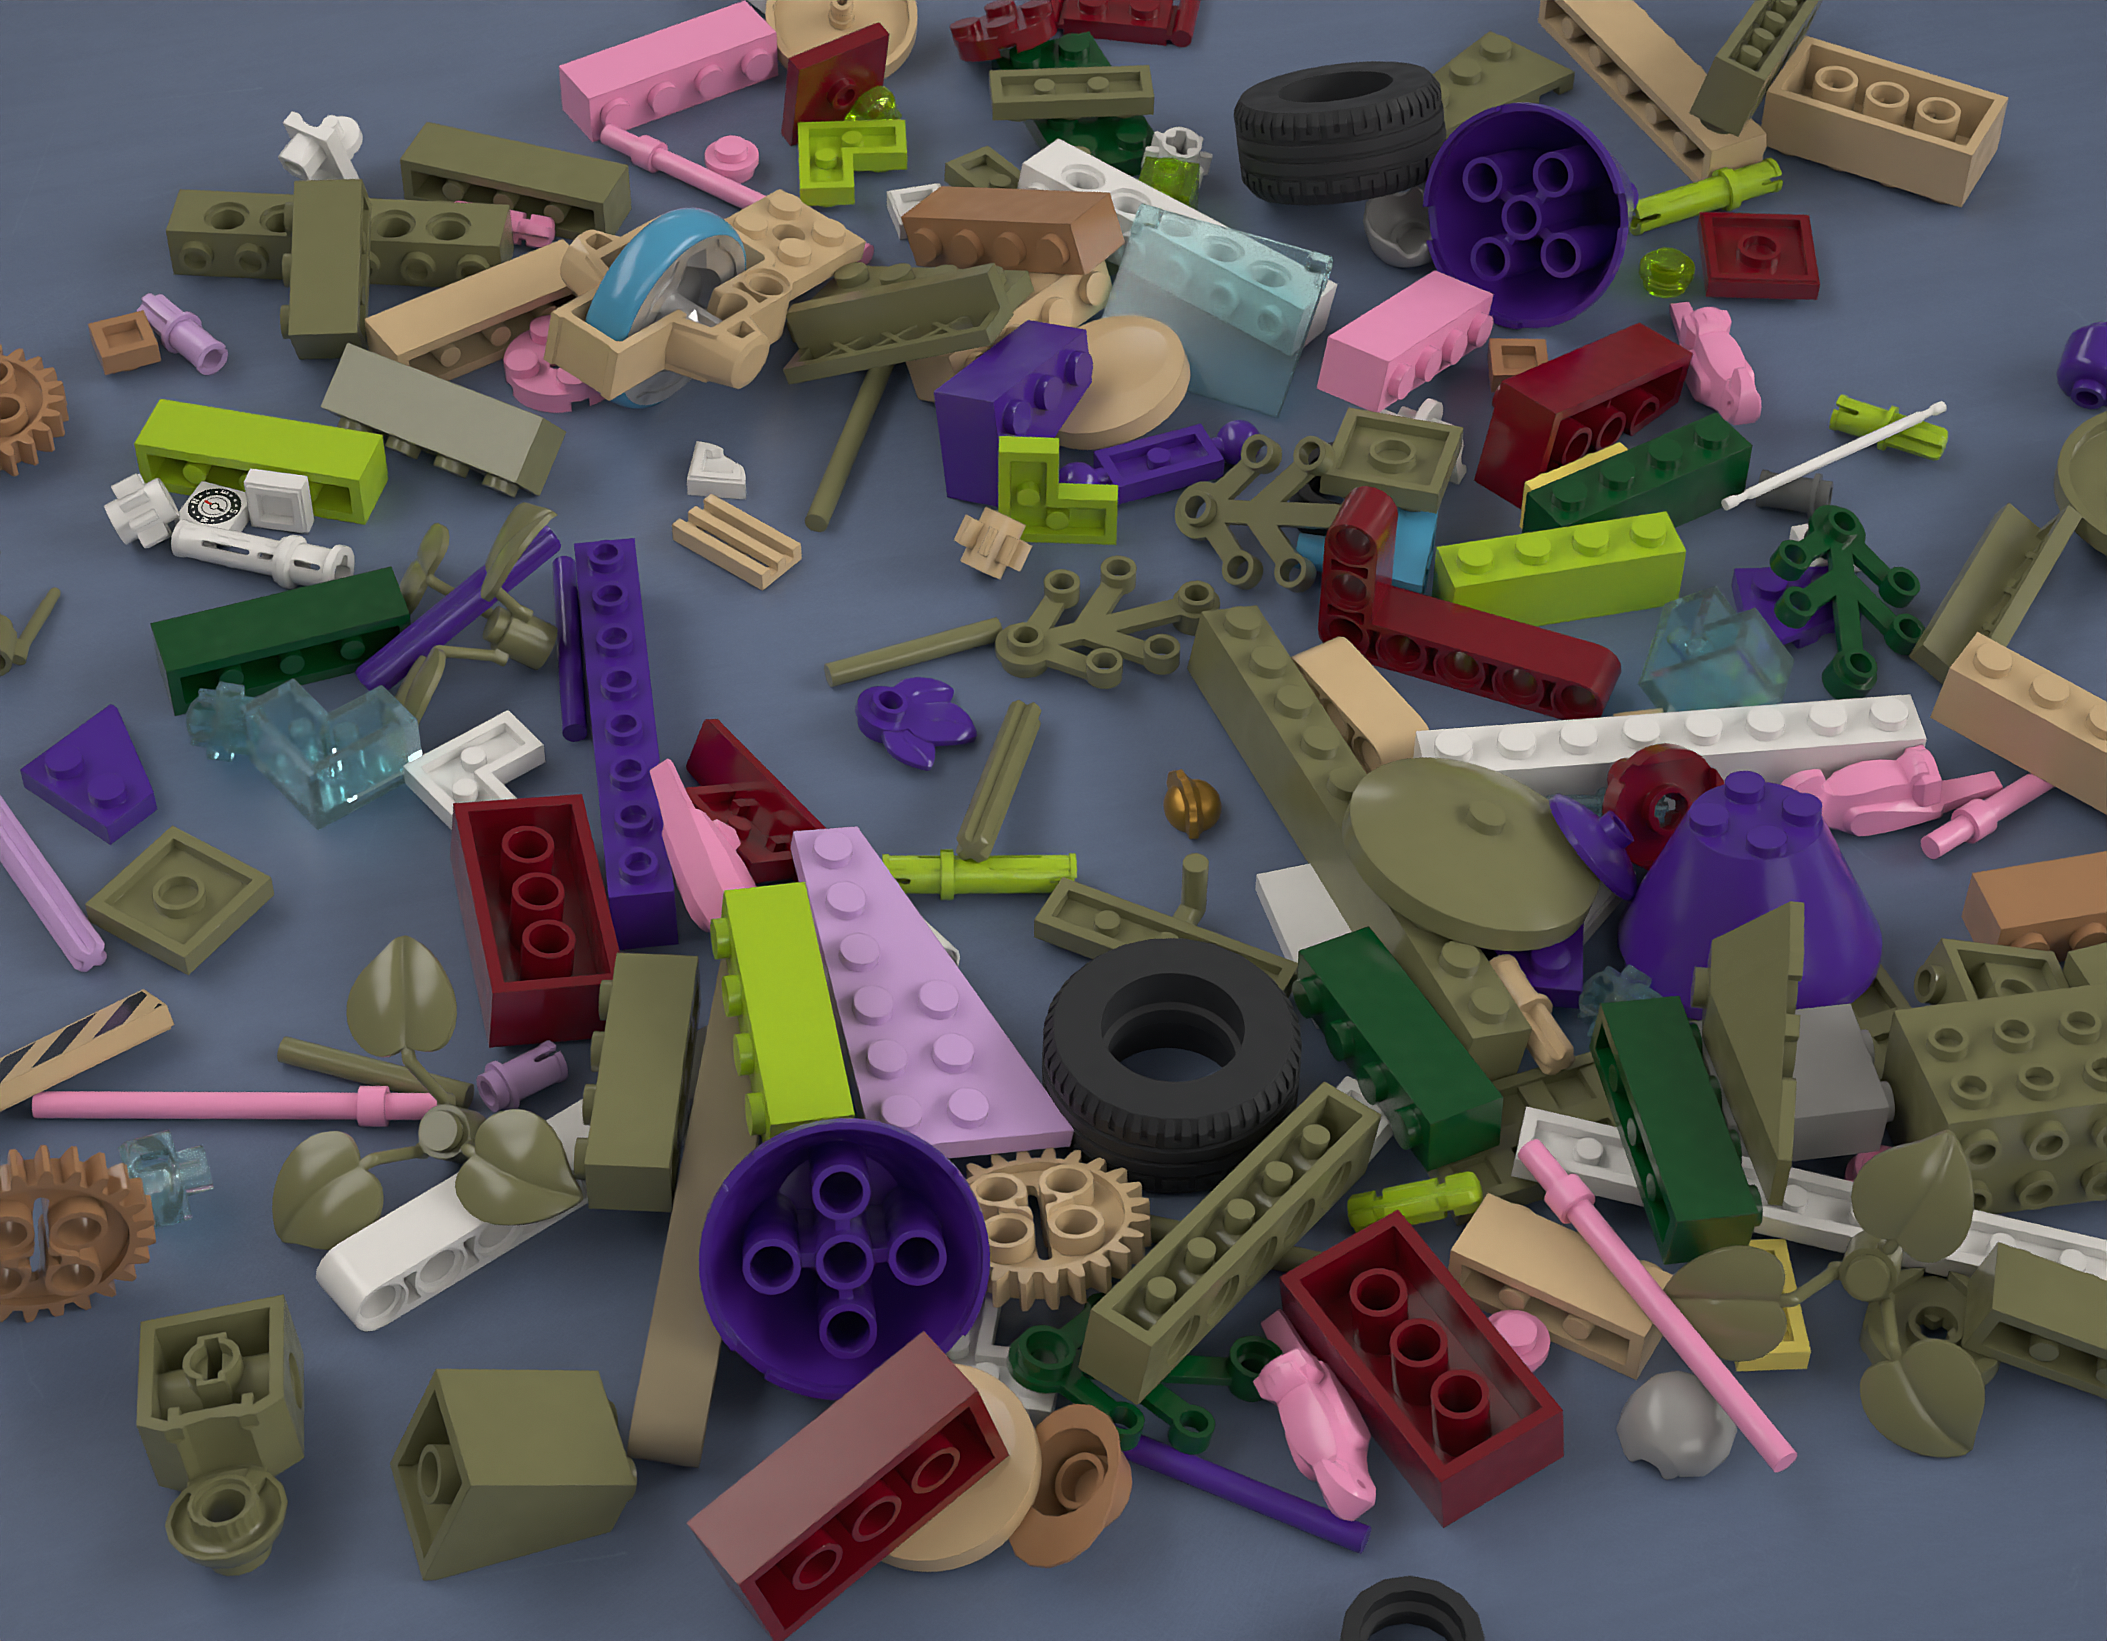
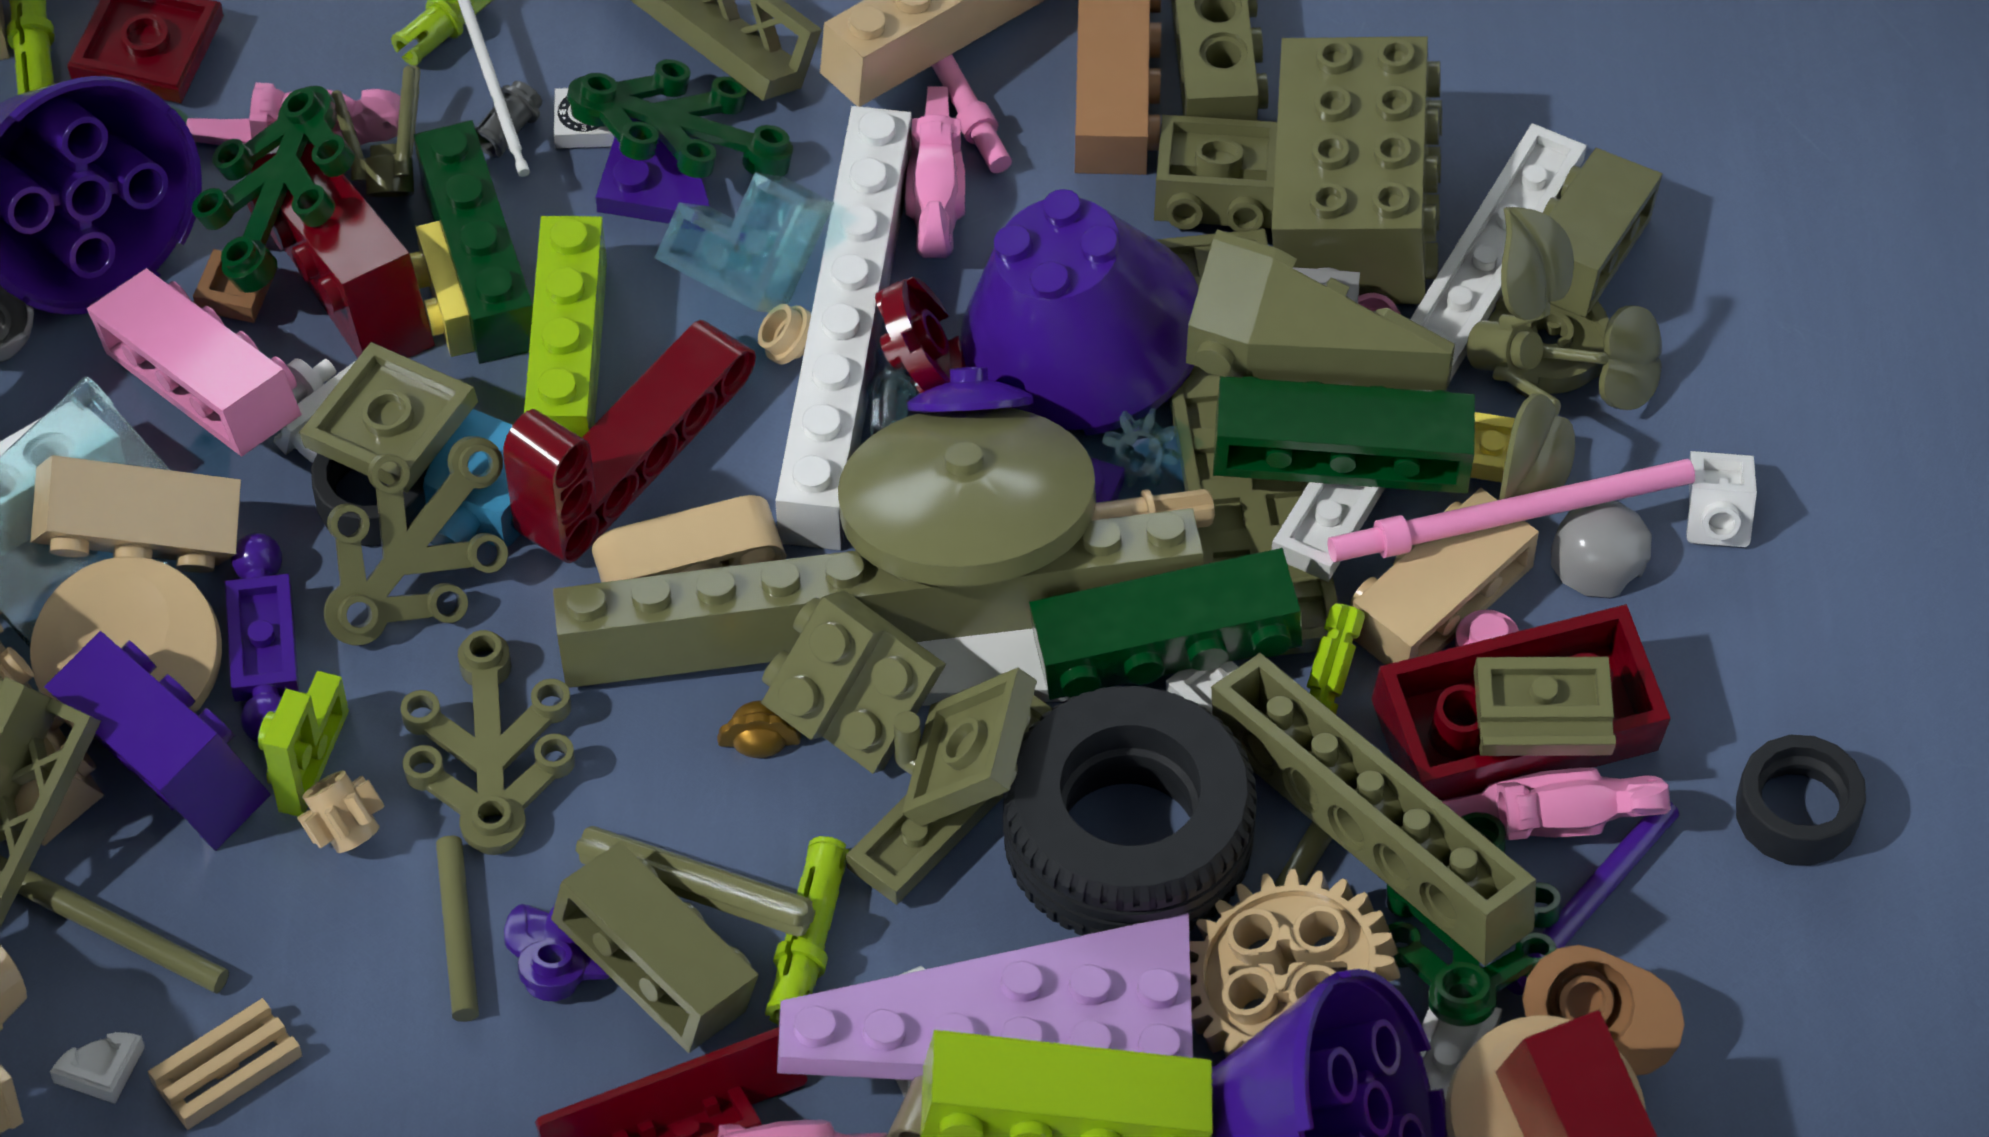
camera: 75 degrees left, 10 degrees up
none -> tan brick [30,455,241,573]
none -> dark green plant [192,86,355,293]
none -> olive plant [331,65,421,198]
none -> olive brick [551,841,759,1053]
none -> olive plate [761,590,946,774]
none -> olive plate [902,667,1037,826]
none -> olive plate [1474,657,1616,756]
none -> white bracket [1686,451,1757,547]

